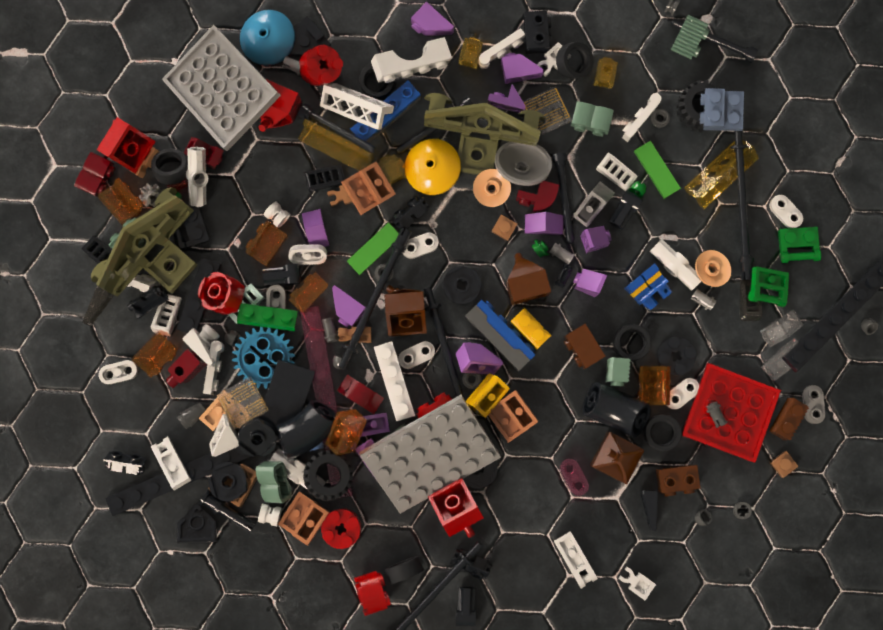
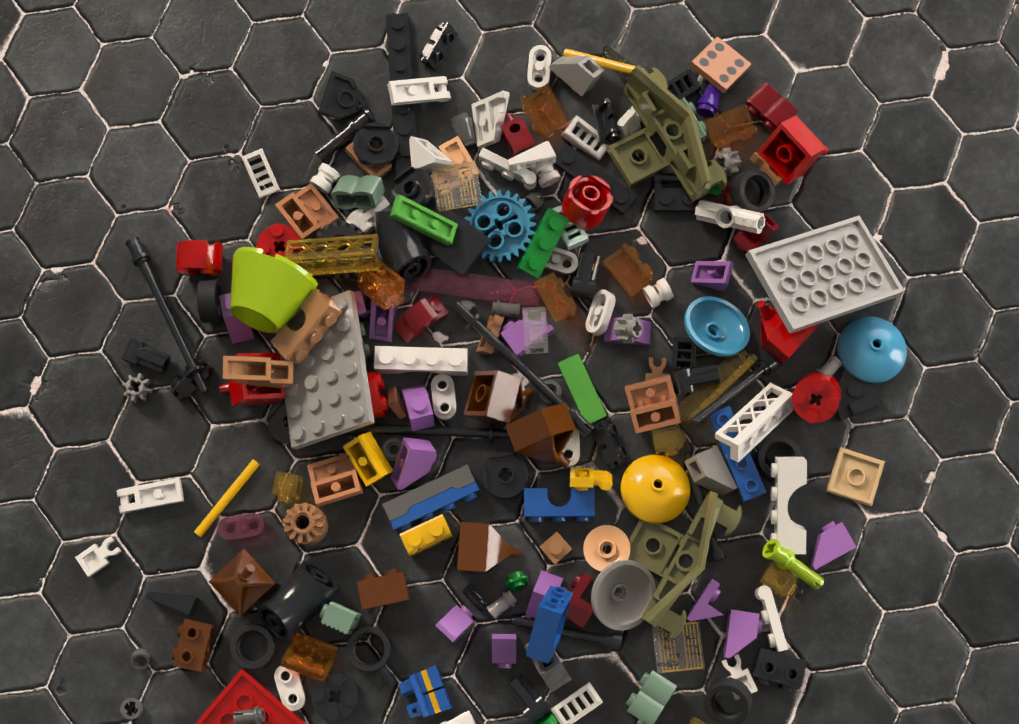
camera: 115 degrees right, 5 degrees down
none -> light grey gear [122,373,152,403]
none -> yellow bar [194,459,260,537]
none -> medium lavender slope [219,293,255,345]
none -> medium nougat slope [222,356,293,389]
none -> lime cone [230,247,320,333]
none -> white slope [242,148,280,199]
none -> medium nougat arch [271,289,342,364]
none -> clear yellow brick [272,471,303,503]
none -> medium nougat gear [283,502,328,546]
none -> clear yellow fence [284,234,381,275]
none -> medium nougat tile [388,387,407,419]
none -> bright green tile [390,194,458,246]
none -> medium lavender slope [401,384,435,431]
none -> white wing [471,91,510,148]
none -> reddish brown piece [505,403,576,468]
none -> clear slope [522,307,548,354]
none -> blue arch [524,488,595,523]
none -> blue window [526,585,573,664]
none -> light grey slope [549,55,605,96]
none -> yellow bar [563,49,645,74]
none -> yellow plate [570,467,613,491]
none -> light grey gear [614,314,643,343]
none -> black piece [671,363,720,394]
none -> dark azure dish [684,296,750,357]
none -> light grey slope [684,446,737,496]
none -> tile [690,37,751,94]
none -> medium lavender slope [691,261,733,292]
none -> dark purple cone [696,83,720,118]
none -> lime pin [762,539,824,590]
none -> tan tile [826,447,885,507]

